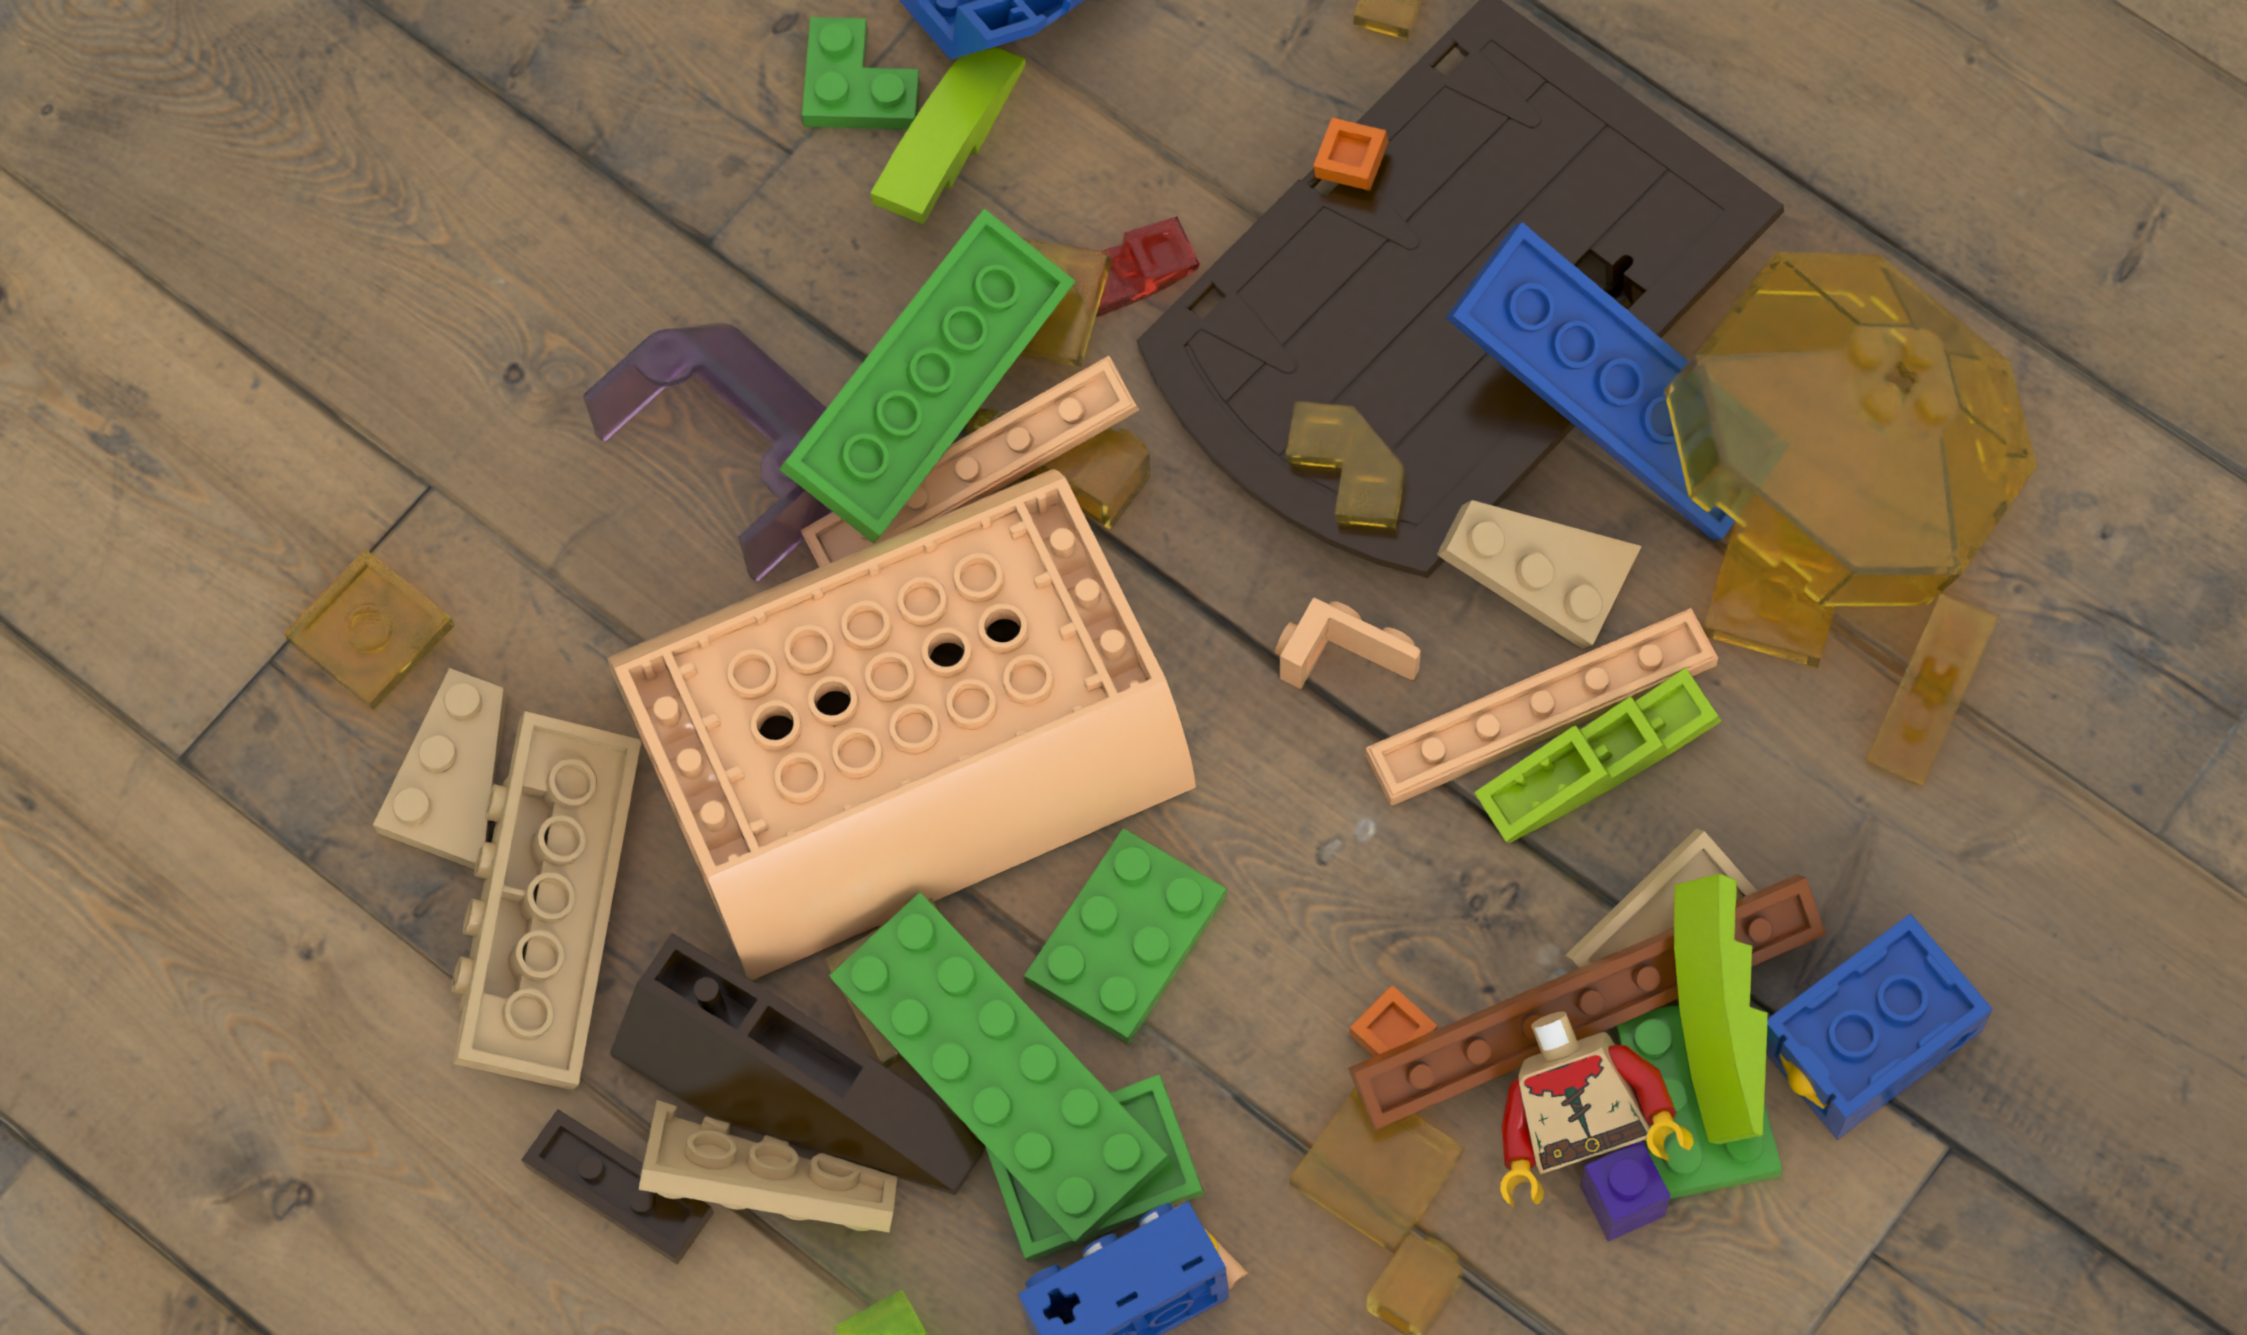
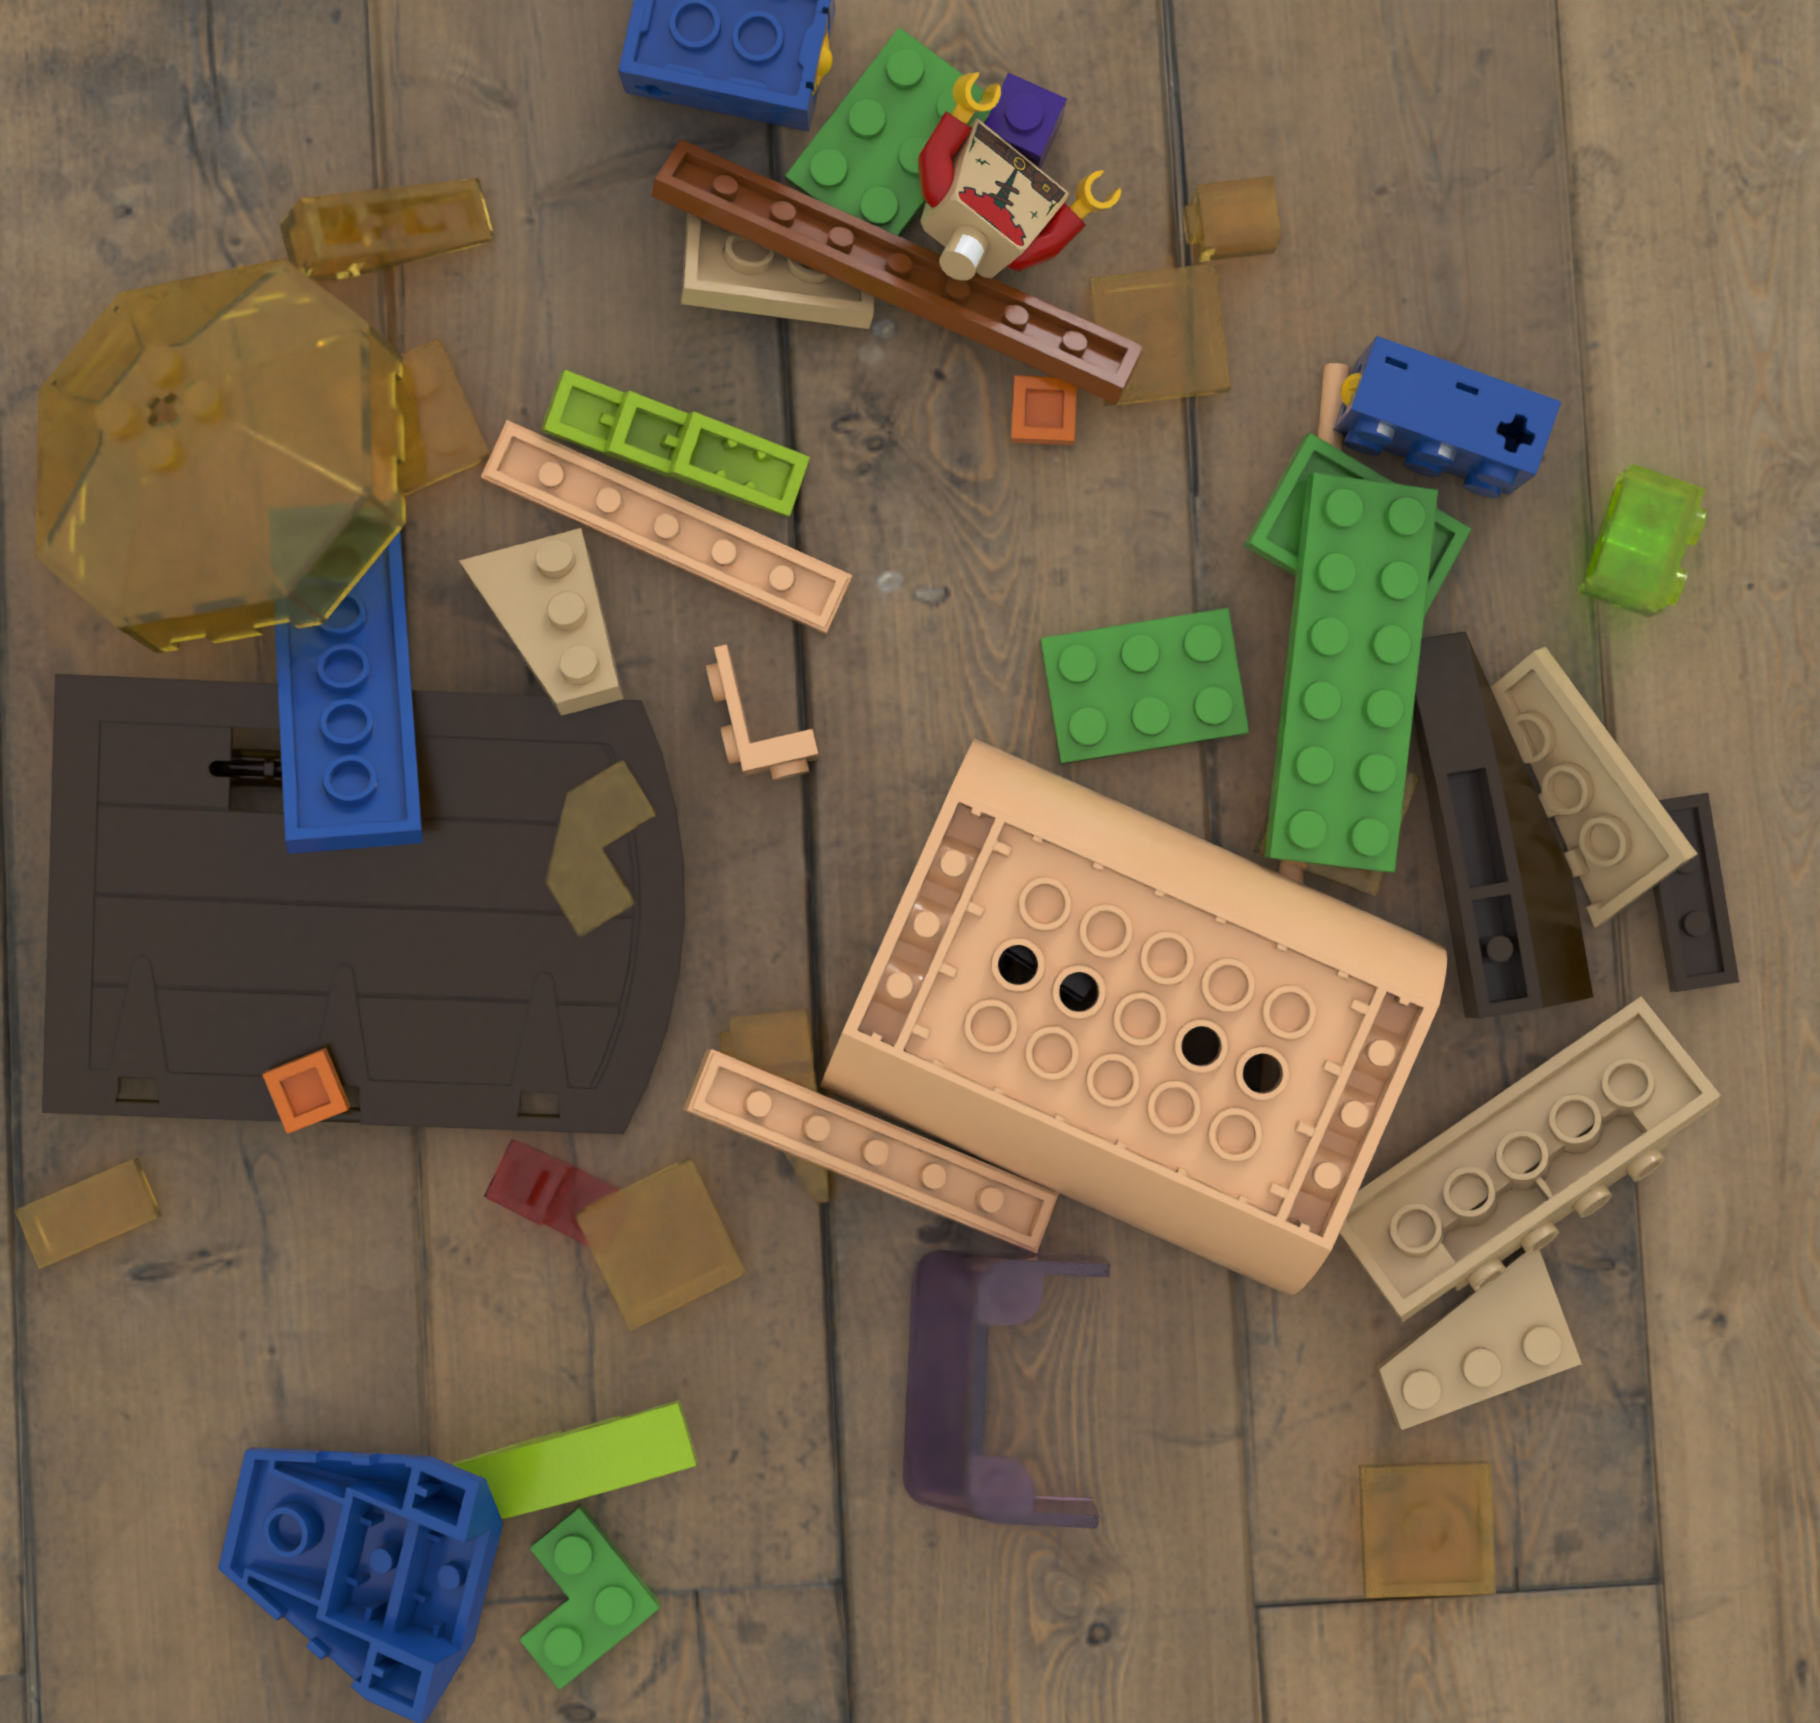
camera: 135 degrees left, 20 degrees up
bright green plate [779,209,1076,543] -> none
lime slope [1674,874,1768,1145] -> none

